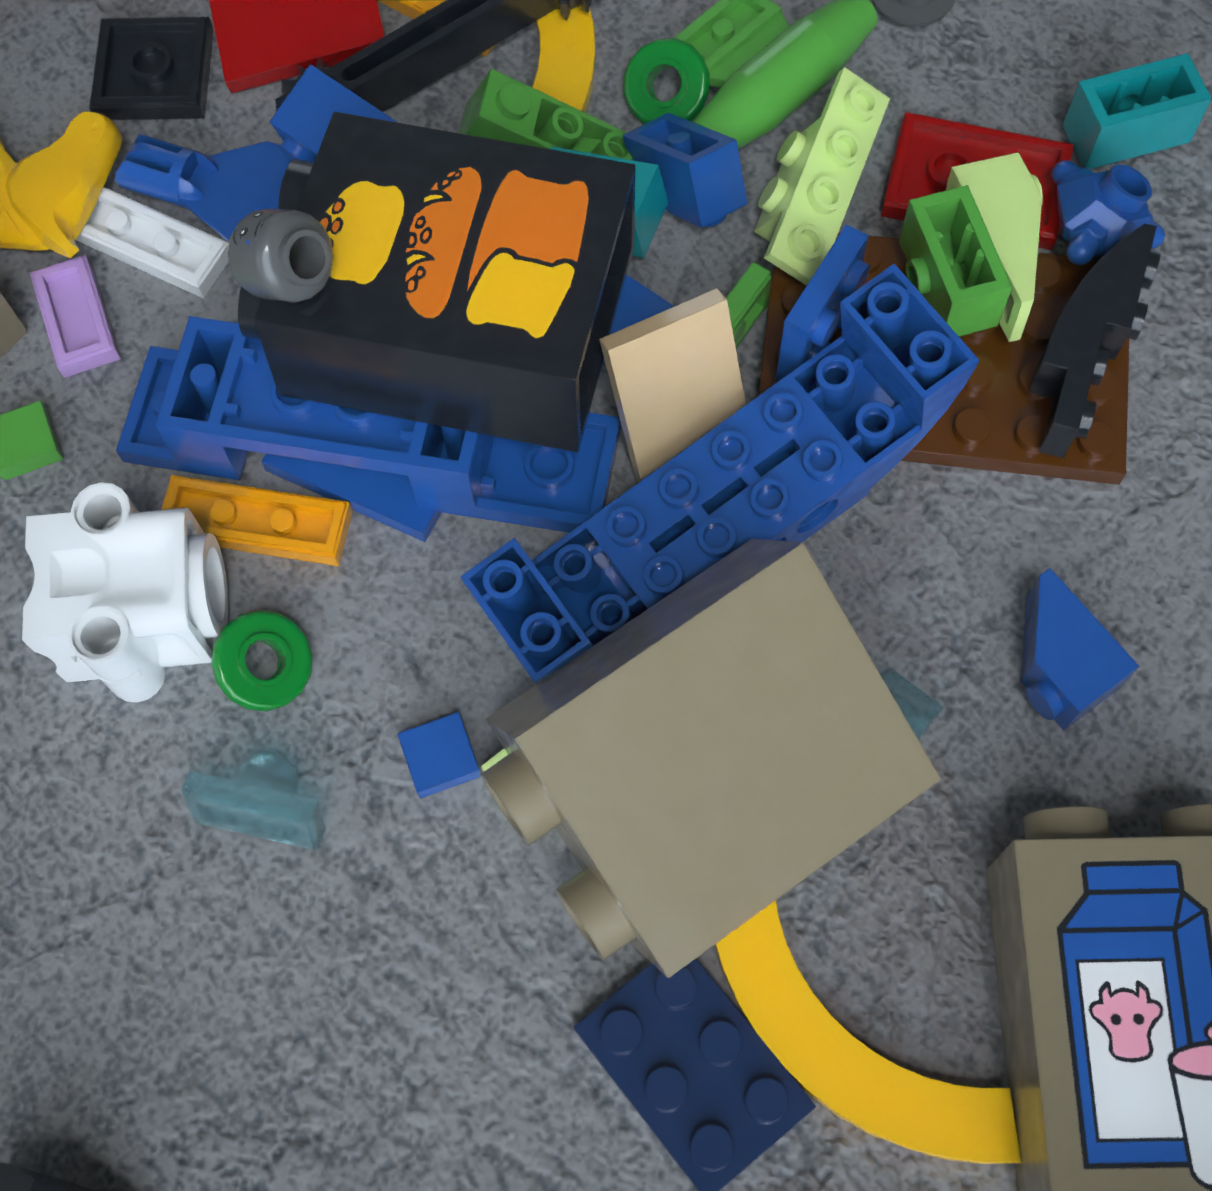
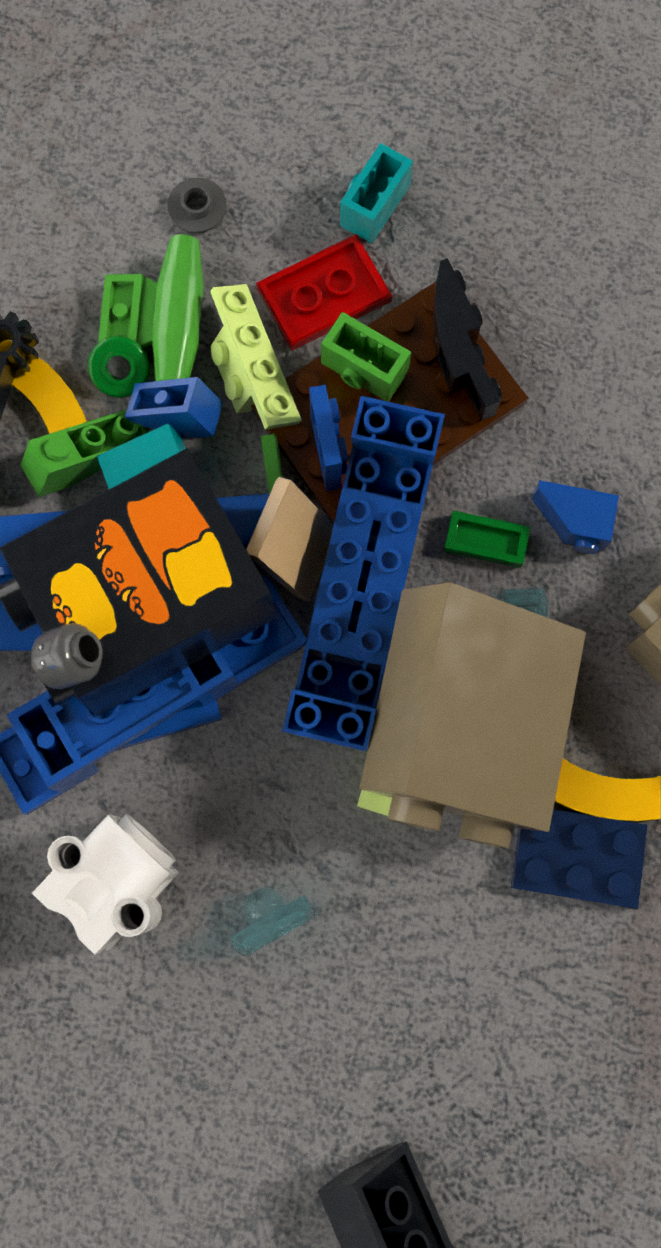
camera: 45 degrees left, 10 degrees up
light orange tile [161,475,353,566] -> none
green piece [211,610,313,712] -> none
blue tile [397,712,481,799] -> none
yellowish green slope [946,152,1043,342] -> none
blue rock [1052,160,1165,265] -> none
none -> green tile [443,510,530,568]

